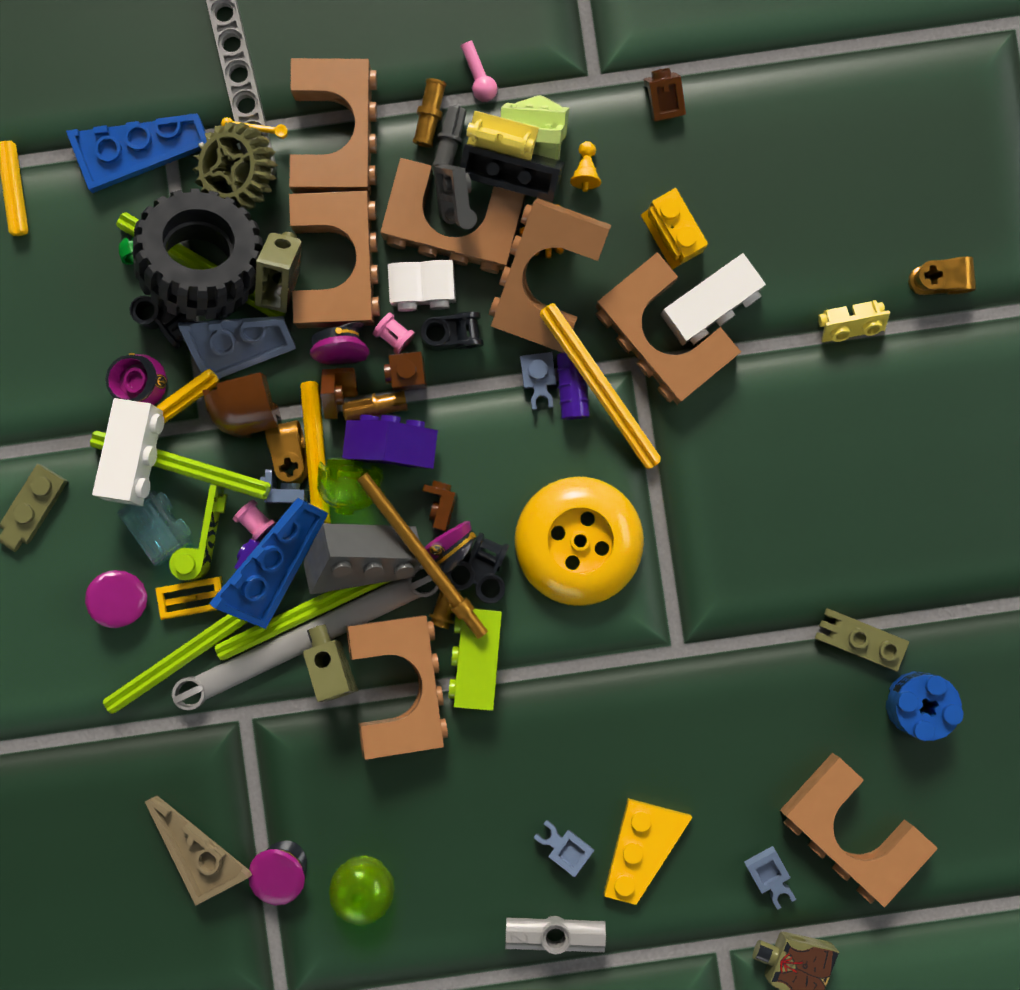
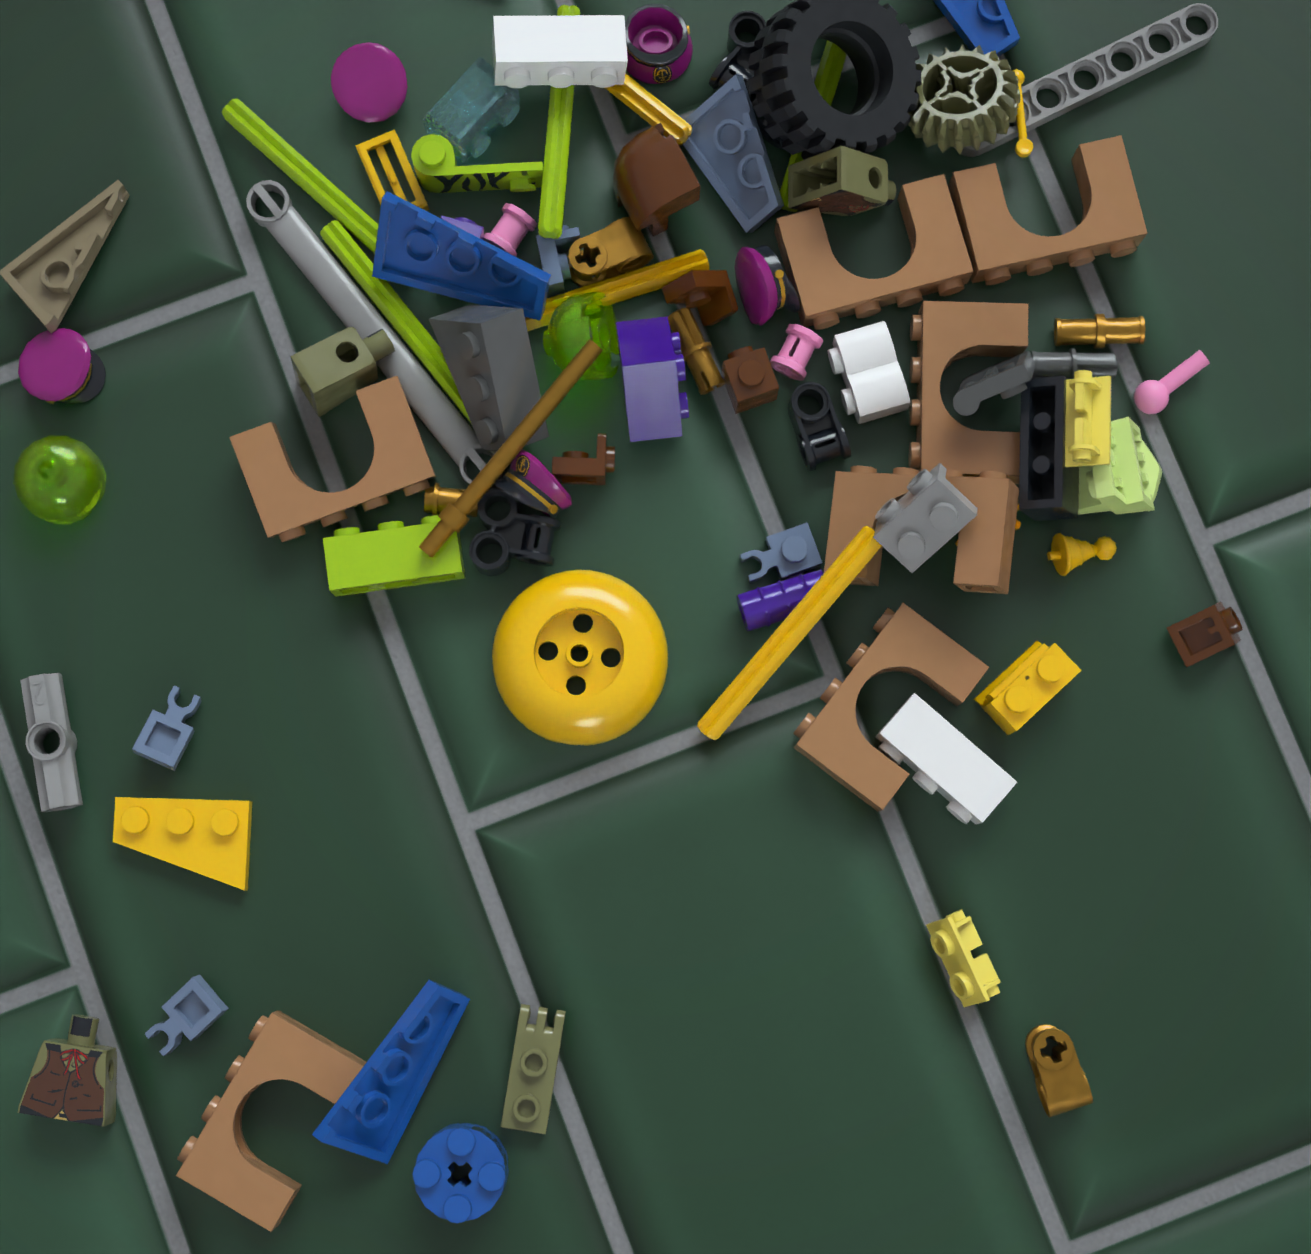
camera: 75 degrees right, 5 degrees down
none -> blue wing [312,980,470,1164]
none -> light grey bracket [873,463,978,573]

